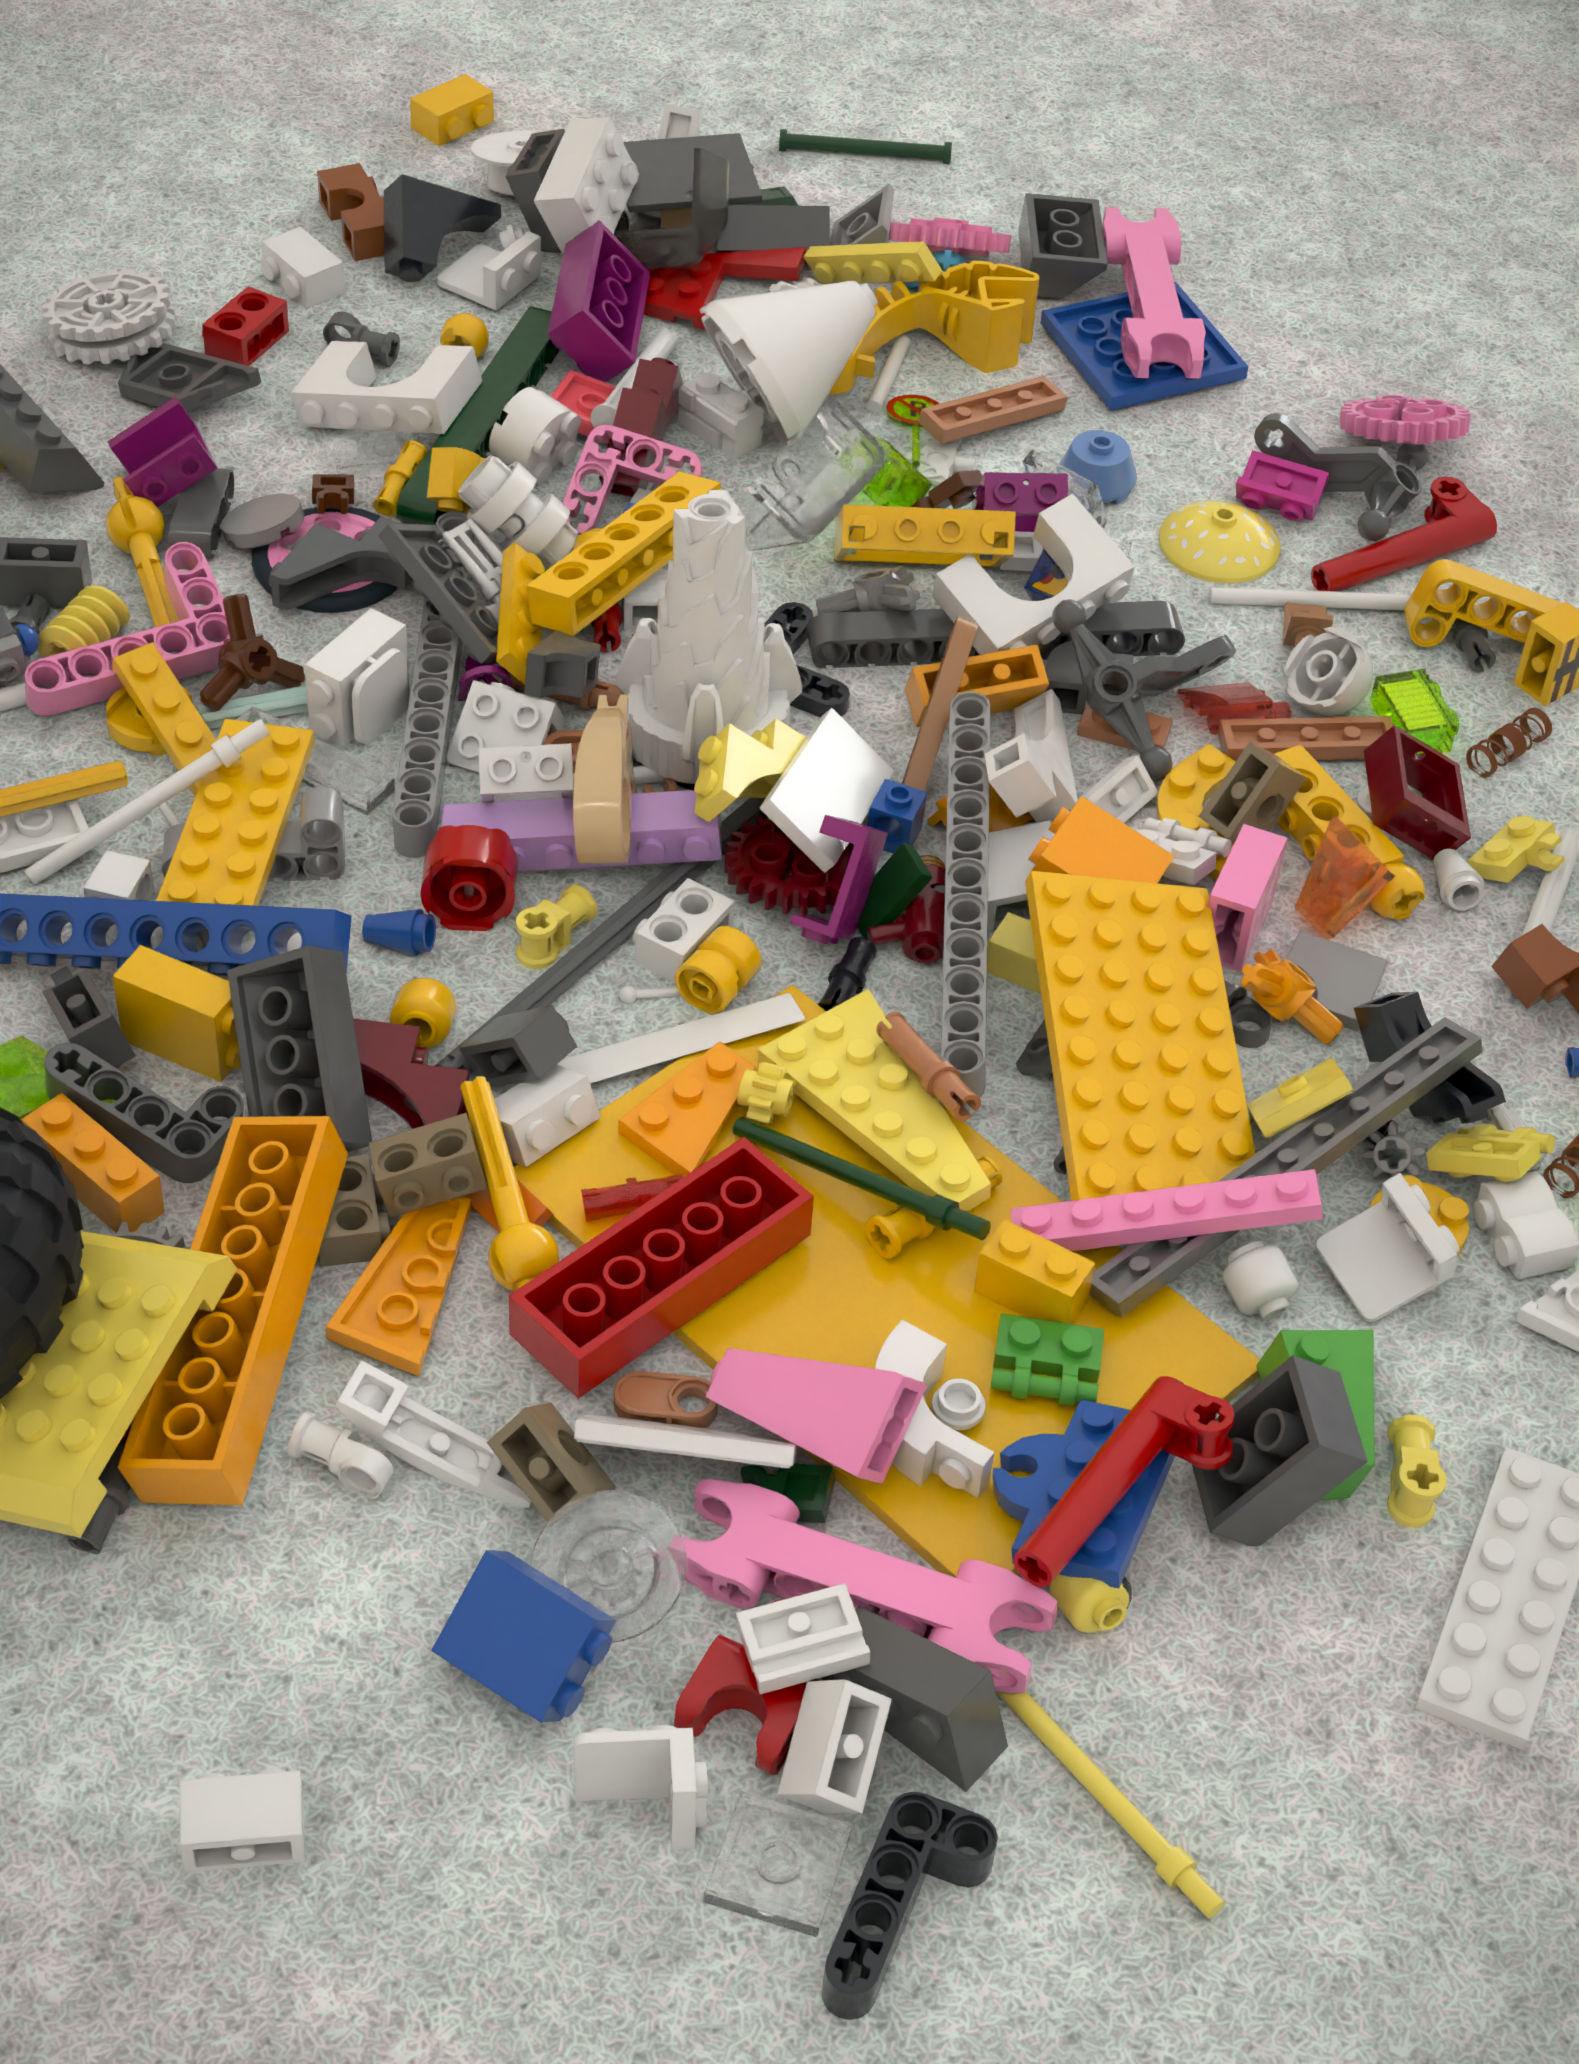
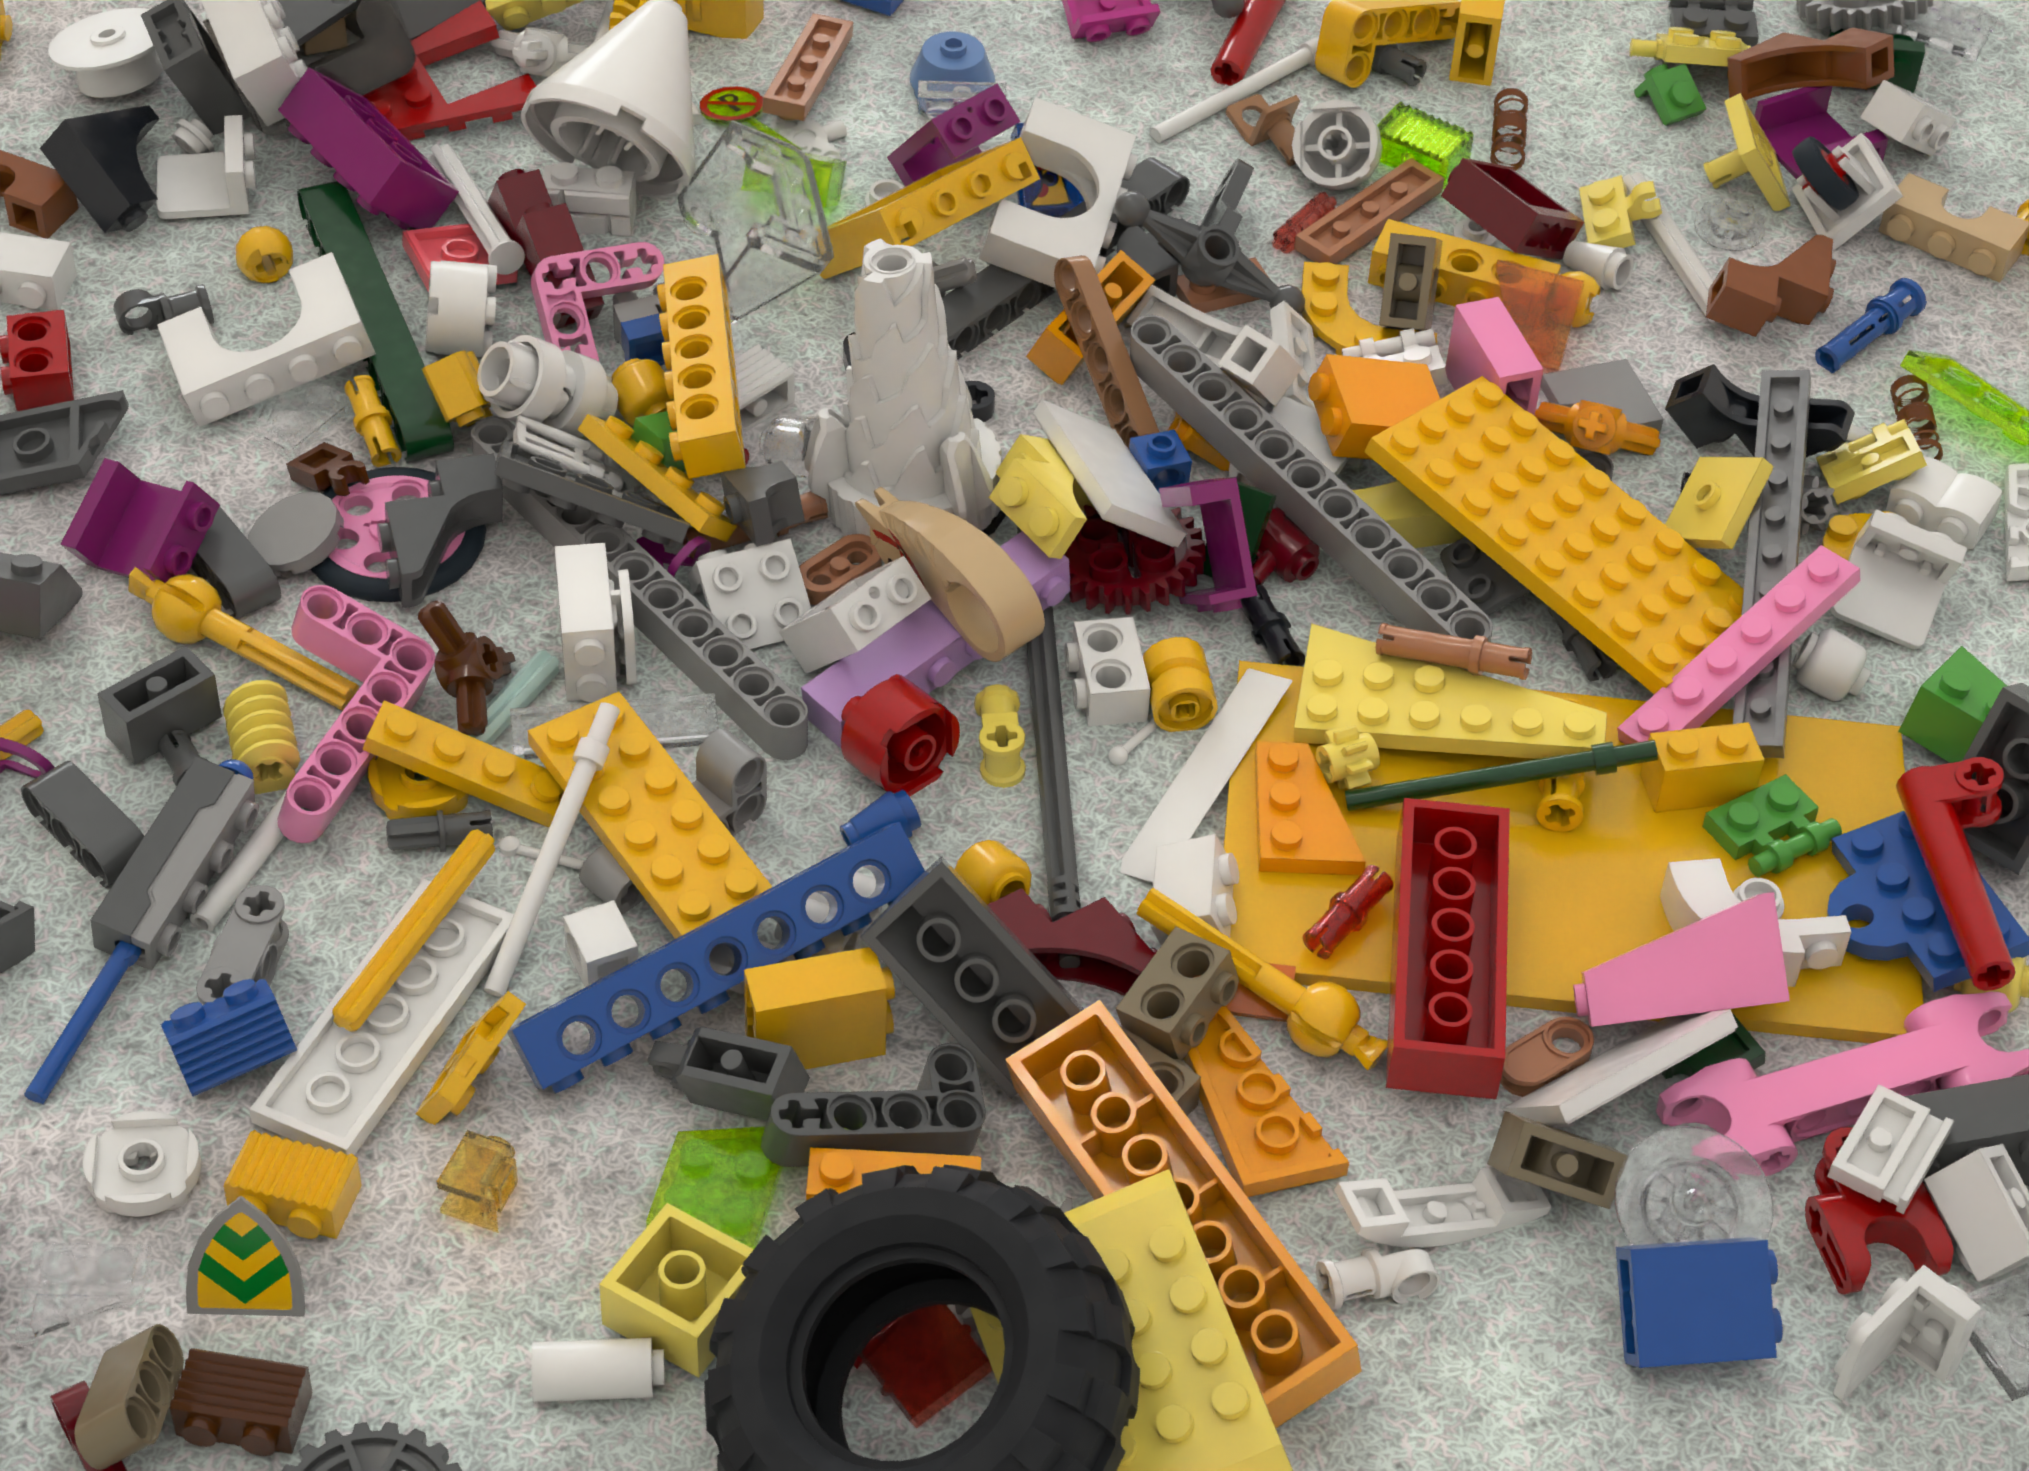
camera: 40 degrees left, 0 degrees up
dark grey brick [460,1005,578,1087] -> none
reddish brown plate [911,470,983,509] -> none
light yellow dish [1158,500,1281,583] -> none
clear red piece [1177,682,1273,716] -> none
none -> dark grey axle [386,810,493,852]

